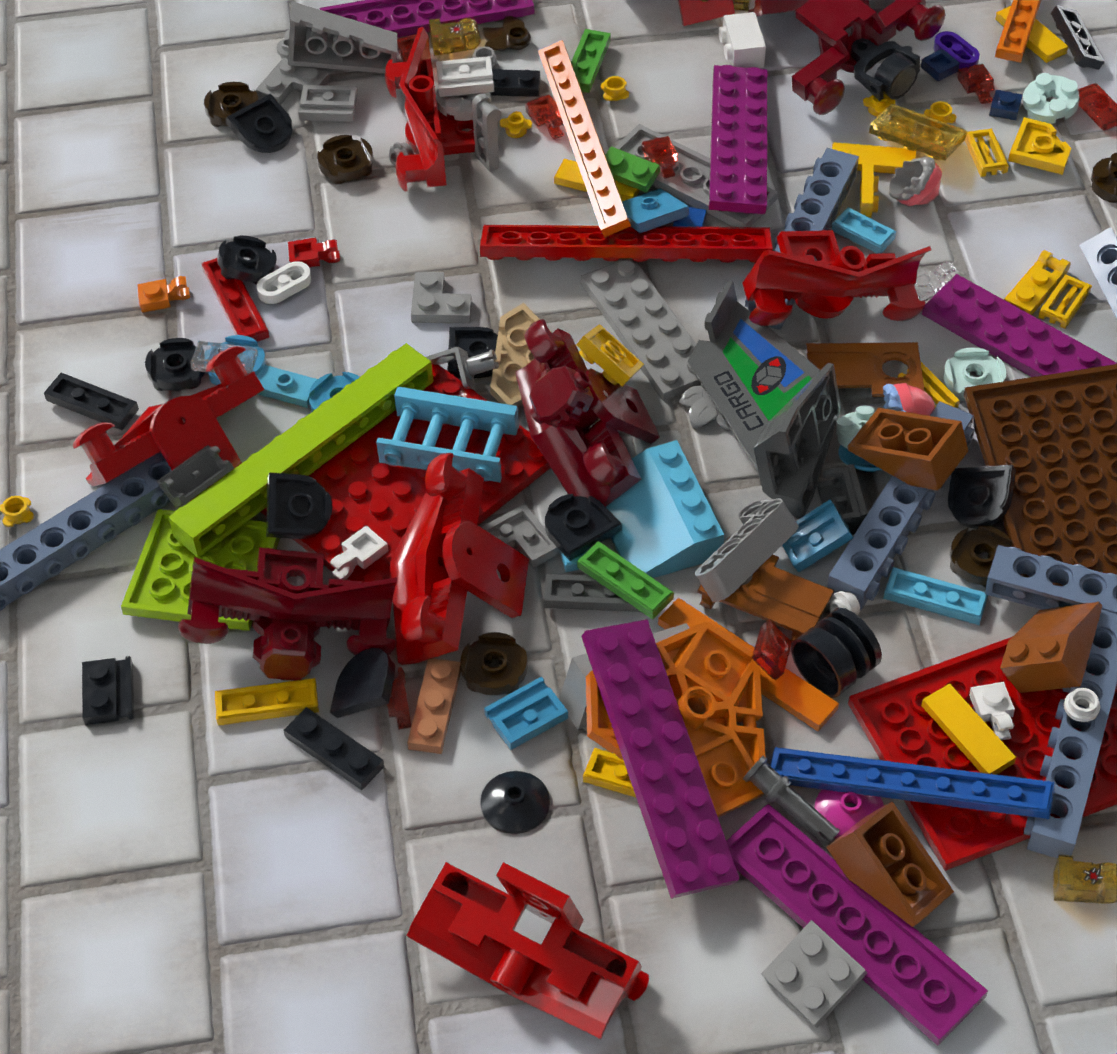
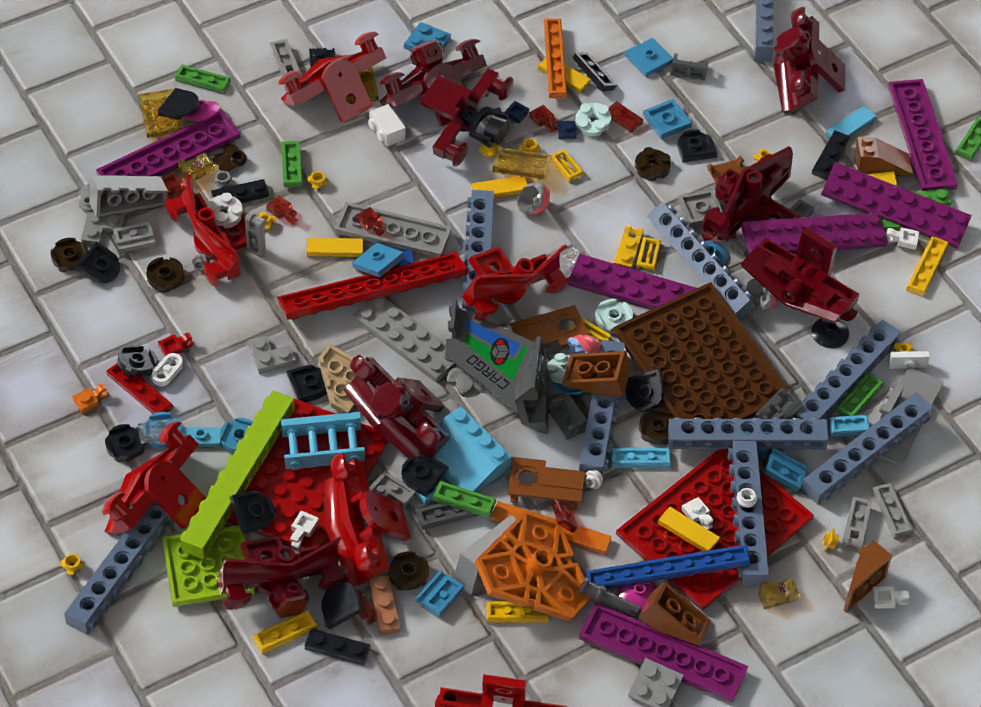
camera: 25 degrees left, 0 degrees up
black plate [44,372,139,430] -> none
black plate [82,656,134,725] -> none
dark grey hinge [156,445,234,507] -> none
light grey bracket [426,347,499,390] -> none
white plate [436,56,494,97] -> none
black dish [480,771,550,834] -> none
plate [538,40,631,237] -> none
yellow plate [576,324,644,387] -> none
magenta plate [581,619,740,899] -> none
bright green plate [605,146,661,193] -> none
light grey beam [695,498,799,602] -> none
magenta plate [708,65,767,214] -> none
dark azure plate [782,499,854,572] -> none
black wheel [791,608,882,698] -> none
medium azure plate [831,207,896,254] -> none
yellow plate [859,163,879,218] -> none
dark purple plate [933,31,980,72] -> none
dark orange slope [1000,602,1102,693] -> none
yellow plate [1008,117,1071,175] -> none

